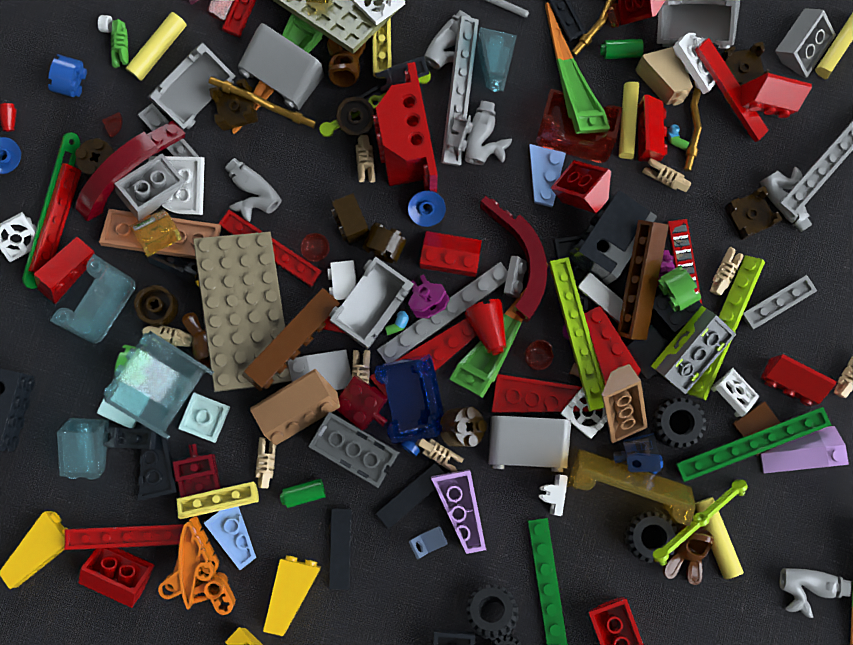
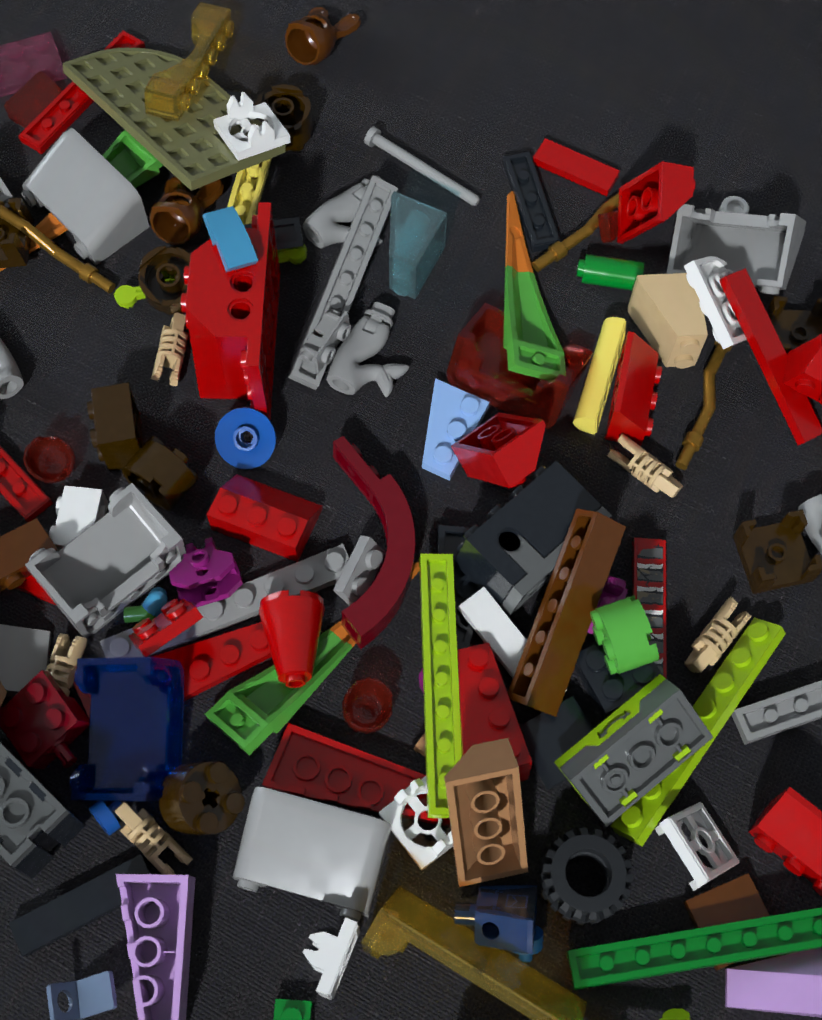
camera: 10 degrees right, 15 degrees down
arm [667,124,689,150] -> none
none -> red plate [128,598,203,658]
none -> dark azure slope [202,206,258,272]

